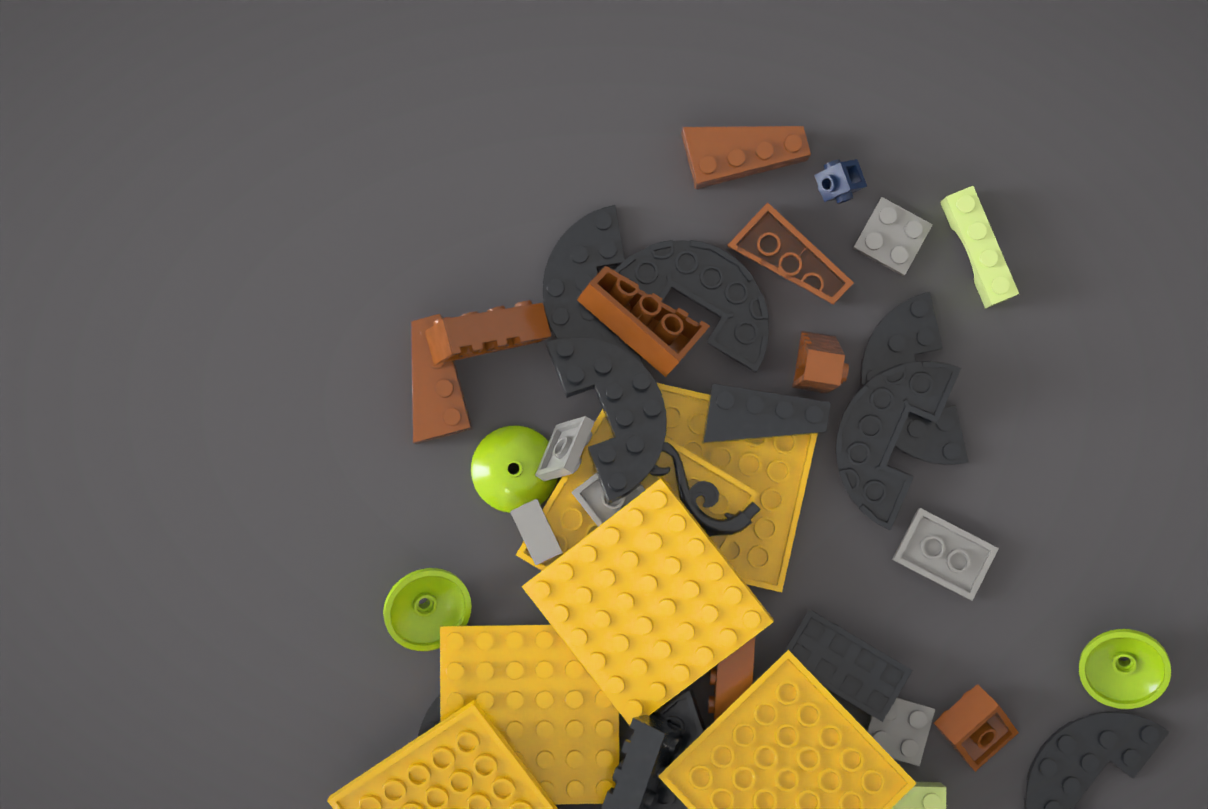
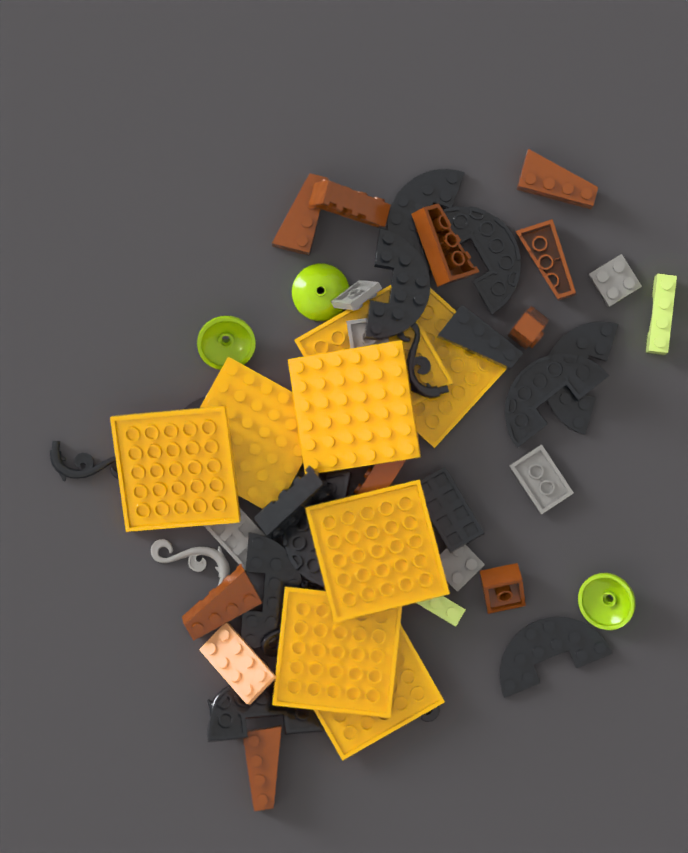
camera: 25 degrees right, 0 degrees up
light grey tile [510,499,563,565] -> none
dark blue brick [814,159,867,204] -> none

